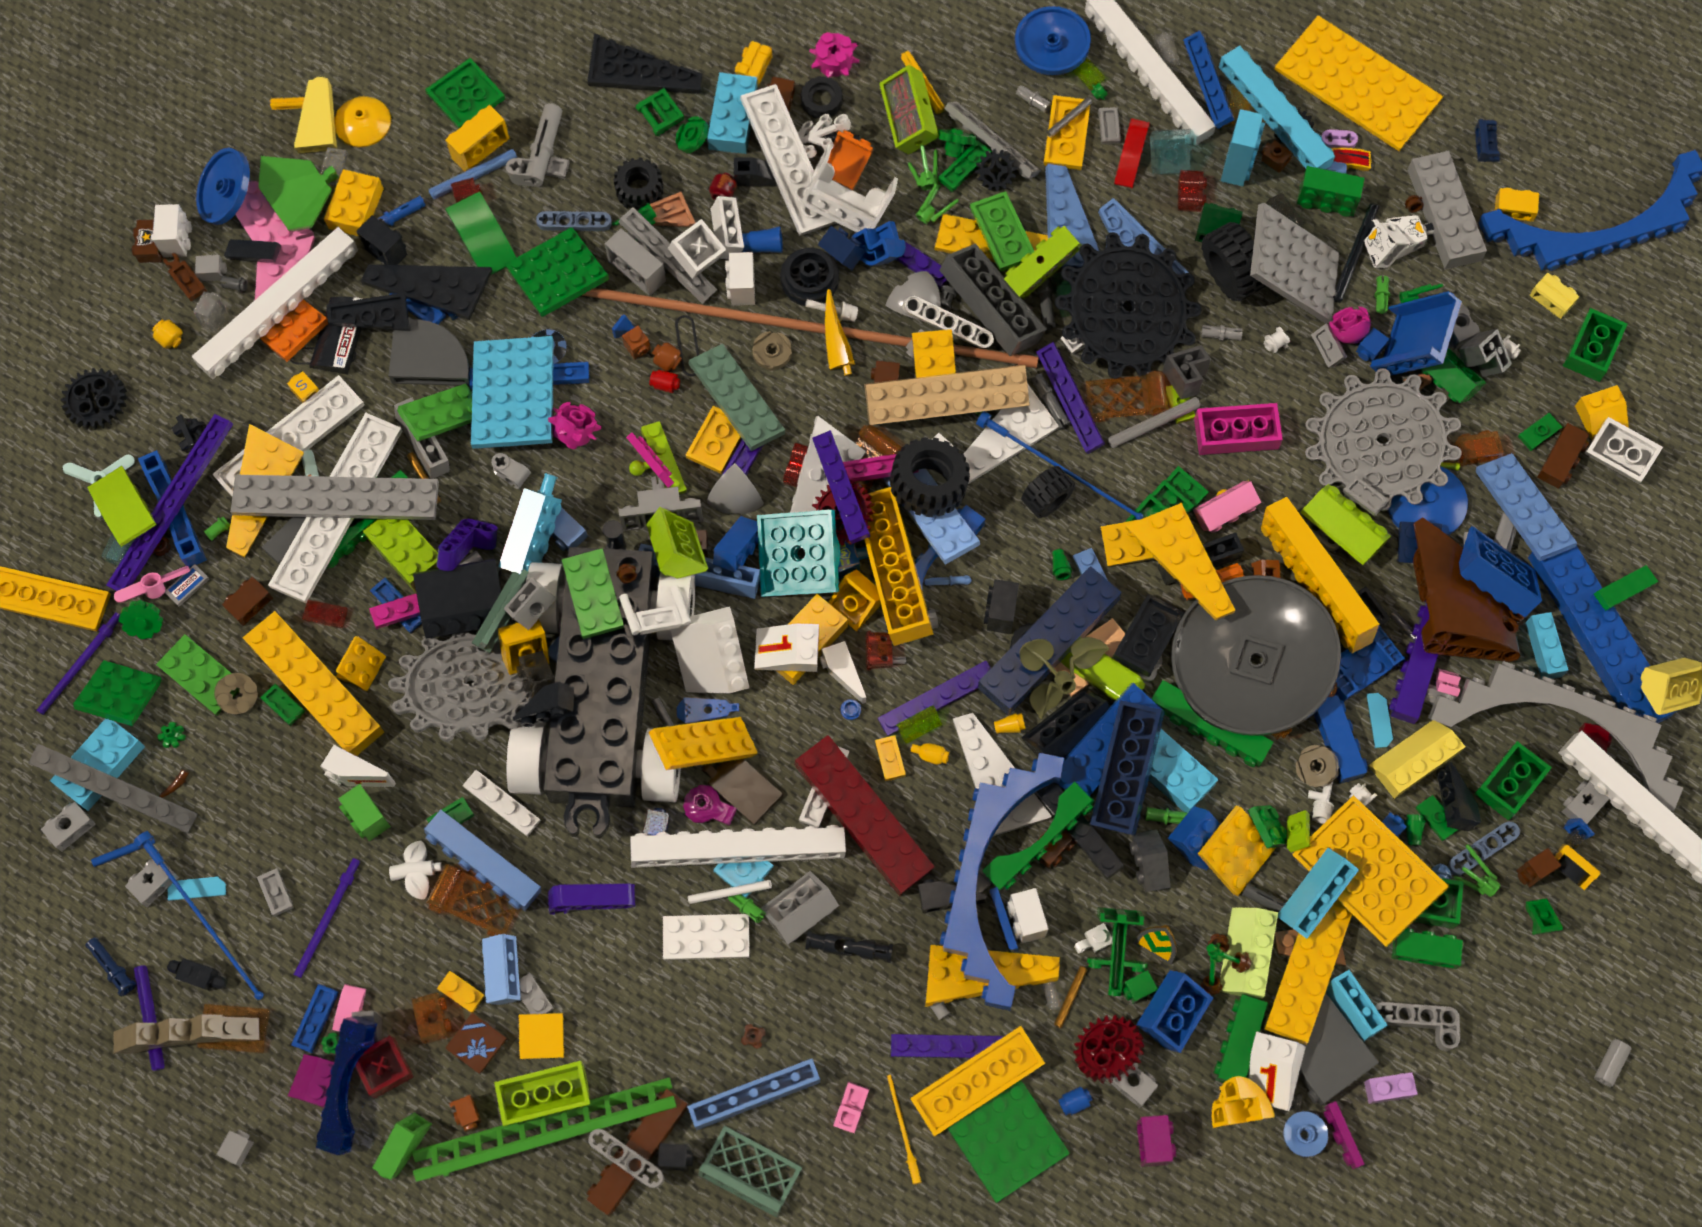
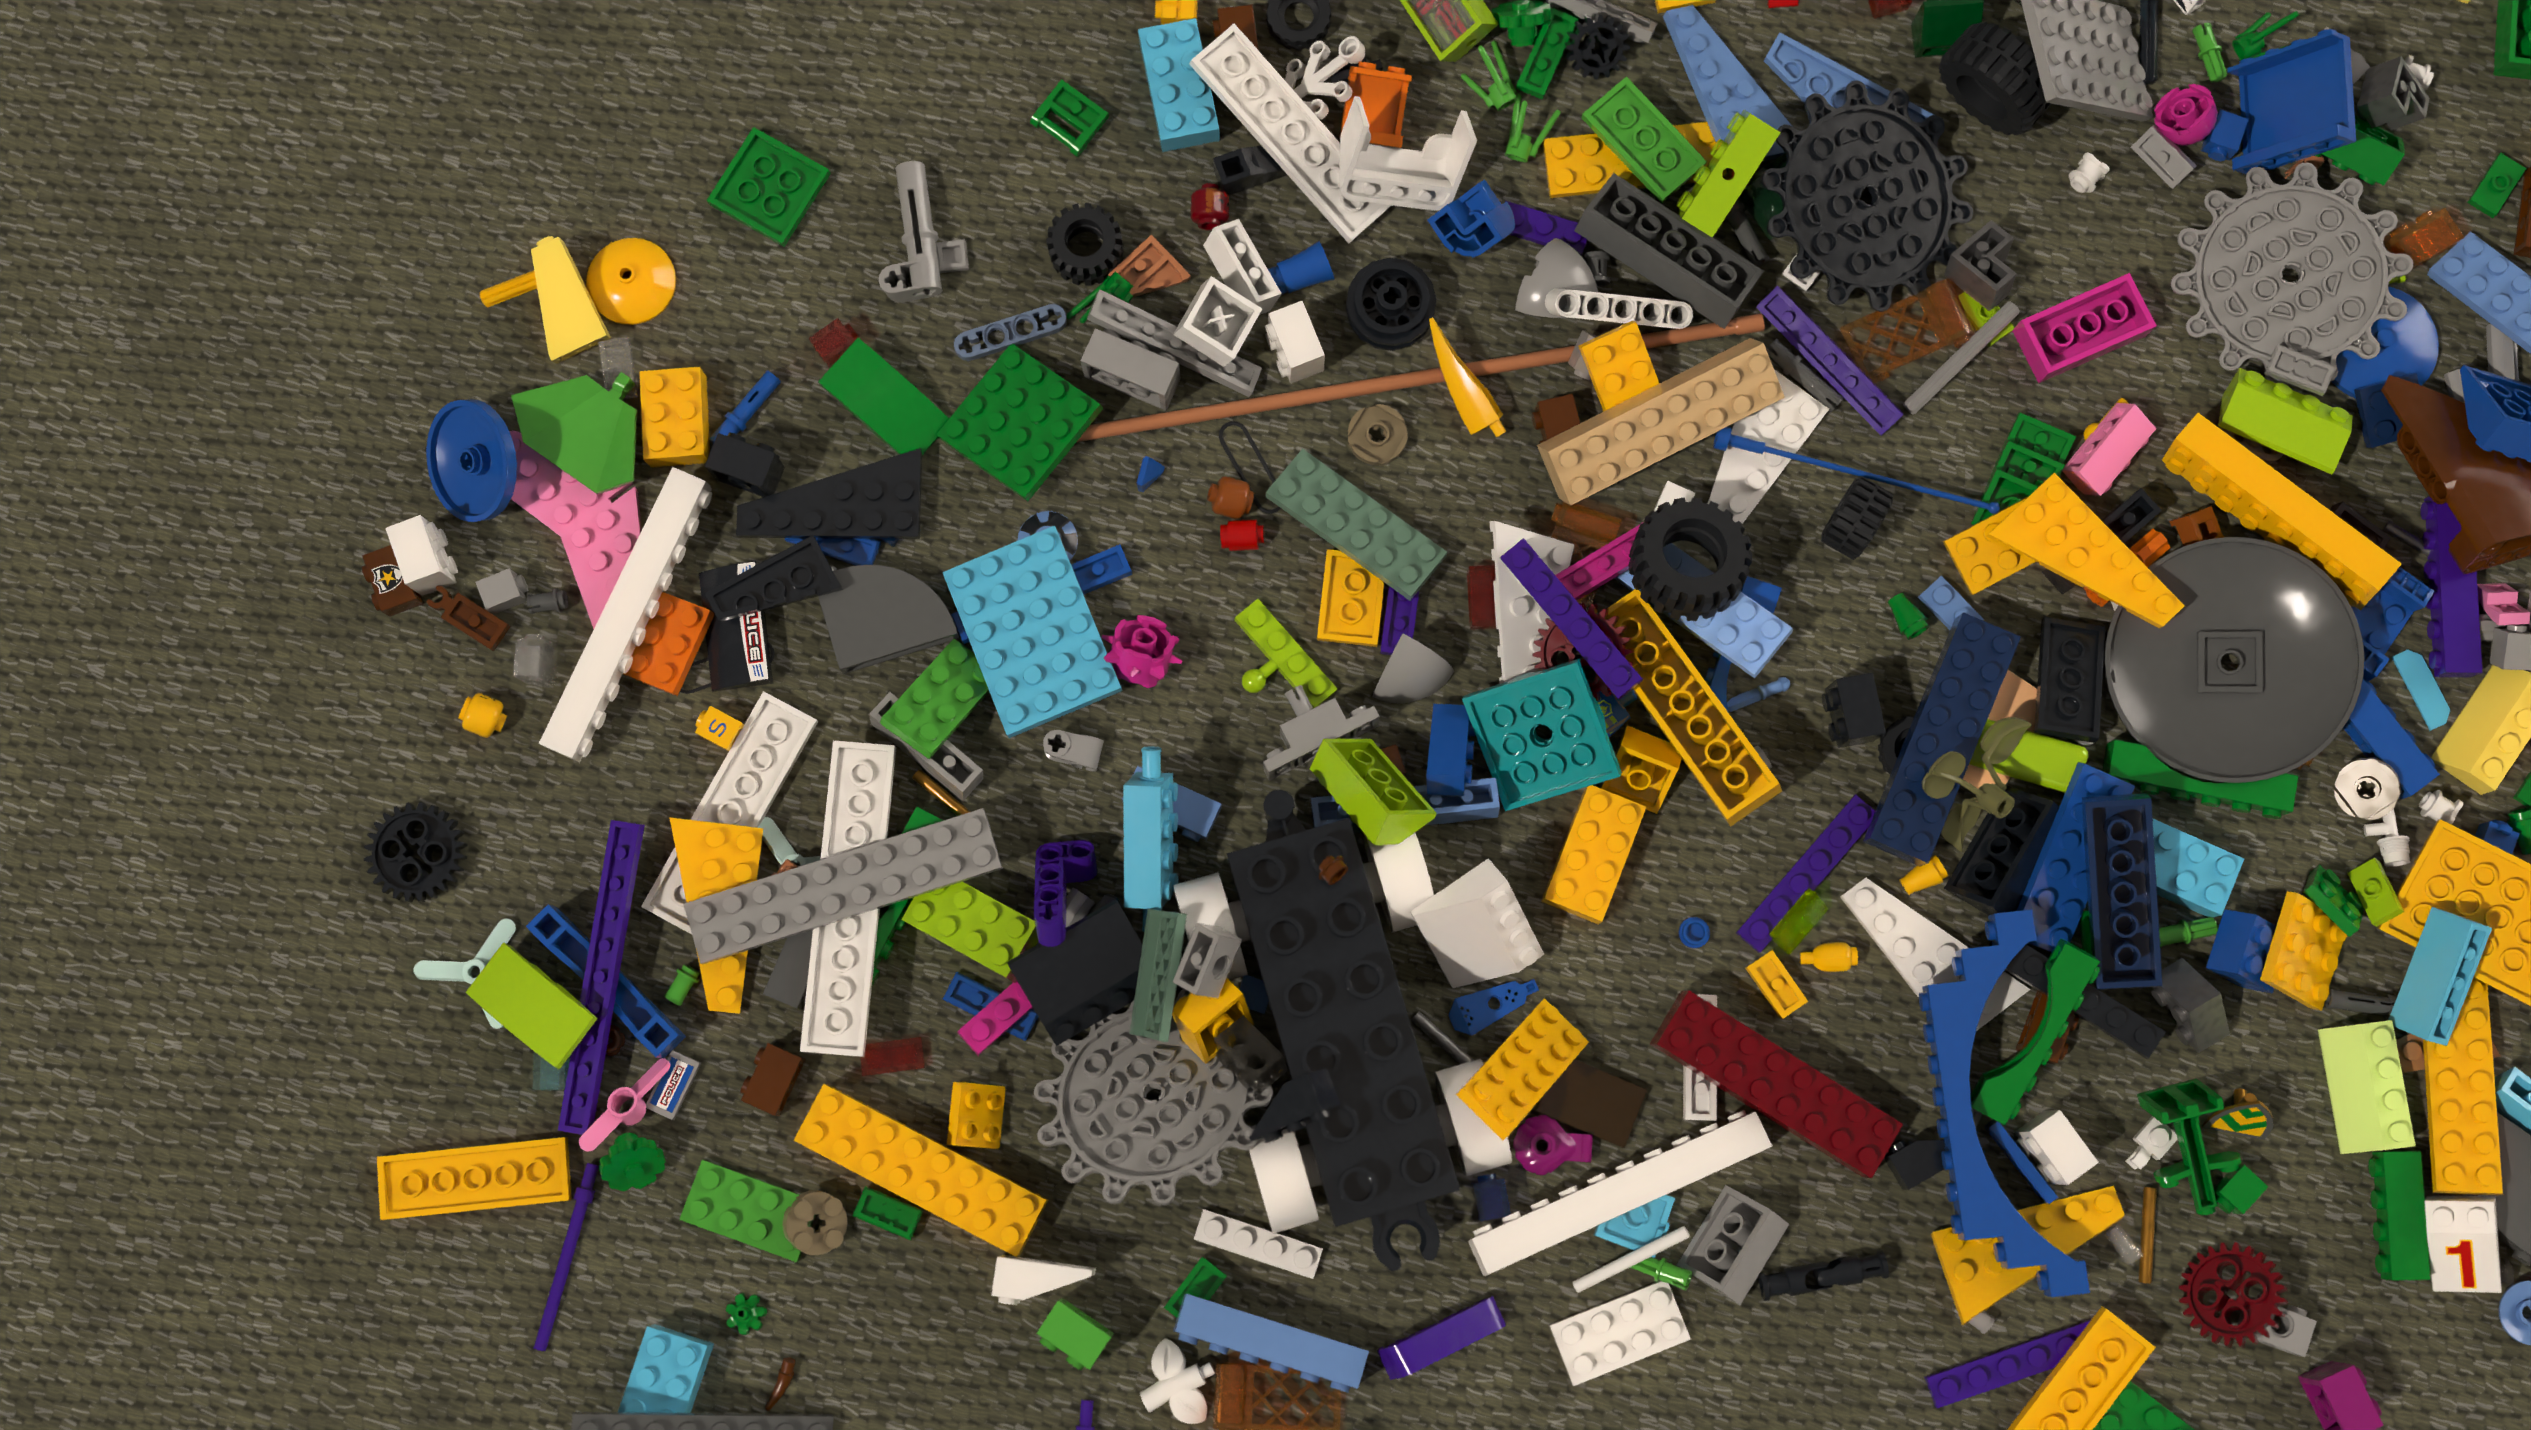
camera: 20 degrees left, 10 degrees up
green plate [73,660,161,726] -> none
black hips [172,414,206,453] -> none
black tile [224,239,281,263] -> none
medium blue axle [429,149,517,199] -> none
yellow brick [445,105,510,171] -> none
bright green plate [562,548,624,639] -> none
black wing [587,33,703,94] -> none
white plate [619,585,691,635] -> none
dark orange brick [622,326,651,360] -> none
dark pink plate [626,433,674,488] -> none
green tile [675,116,709,153] -> none
white slope [754,624,819,672] -> none
white piece [806,299,858,322] -> none
dark blue brick [818,226,866,270] -> none
white slope [819,641,866,704] -> none
clear red piece [865,631,906,671] -> none
blue brick [1058,1086,1092,1116] -> none
blue brick [1136,970,1213,1053] -> none
light grey pin [1201,325,1242,341] -> none
reddish brown plant [1201,934,1251,996] -> none
yellow brick [1212,1076,1275,1128] -> none

